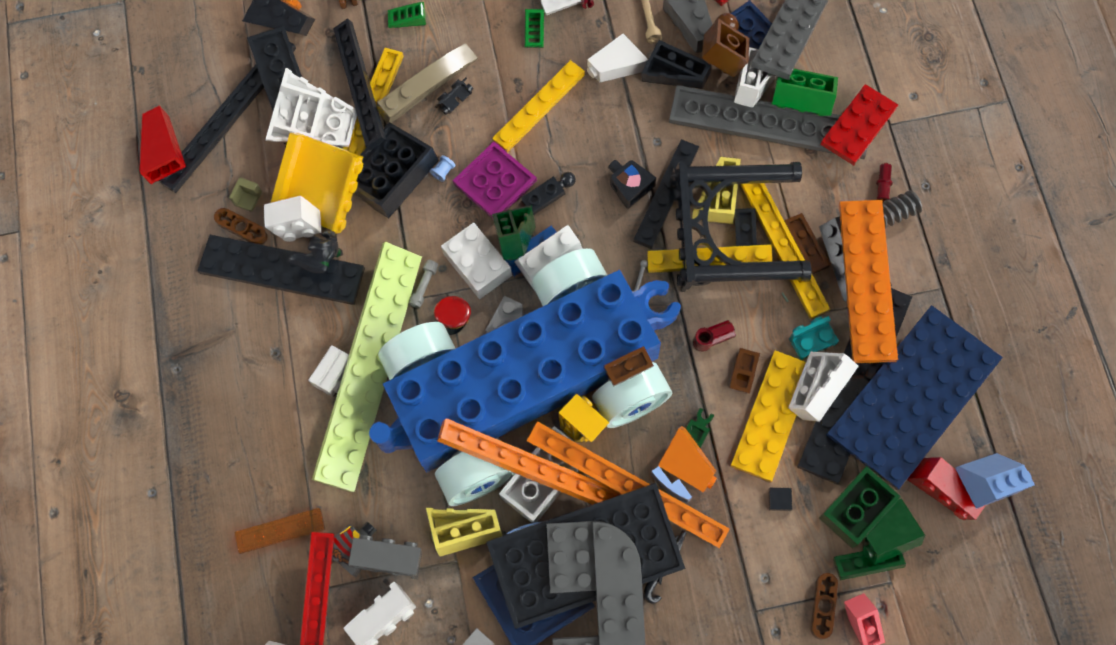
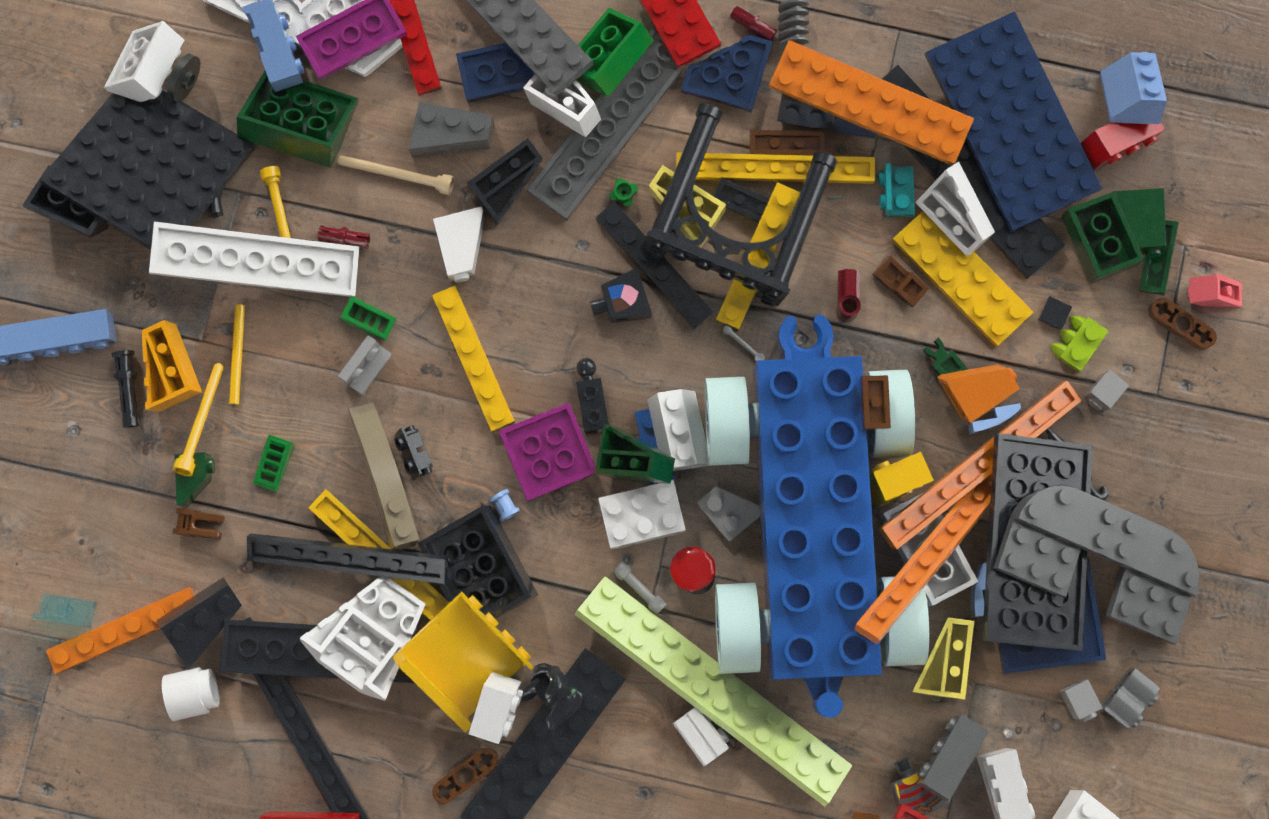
camera: 70 degrees left, 10 degrees up
olive panel [229,177,262,212] -> none
reddish brown brick [702,13,750,78] -> none
none -> white piece [162,667,220,721]
none -> light grey bracket [338,335,392,394]
none -> green plate [610,178,638,207]
none -> dark blue plate [681,35,773,113]
none -> lime plate [1050,316,1108,373]
none -> light grey brick [1085,369,1129,412]

